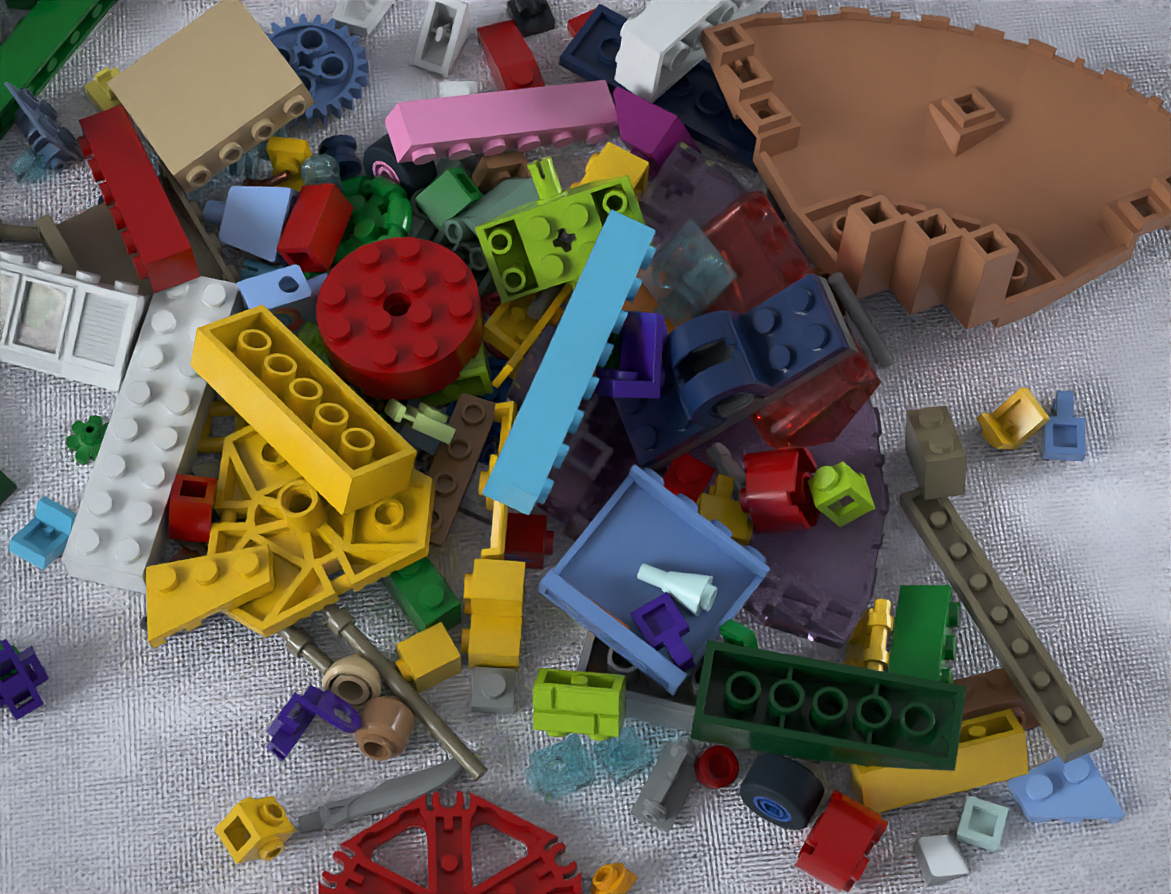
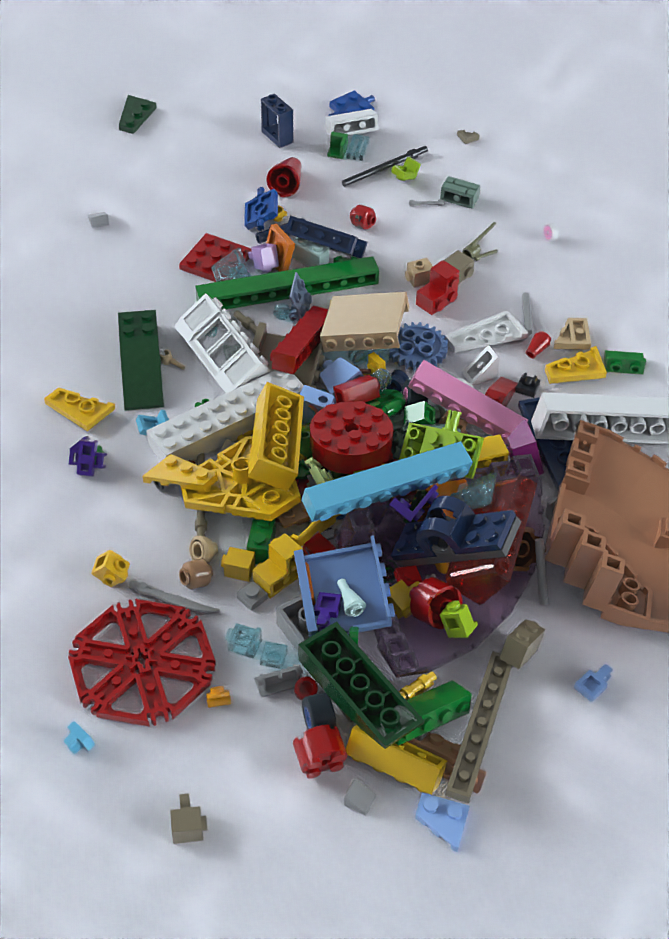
camera: 45 degrees right, 15 degrees down
red brick [169,474,218,543] -> none
dark purple piece [266,685,362,762] -> none
dark tan bar [320,603,488,781] -> none
lime brick [533,668,626,741] -> none
light aqua tile [955,795,1009,852] -> none
yellow bracket [976,388,1051,450] -> none

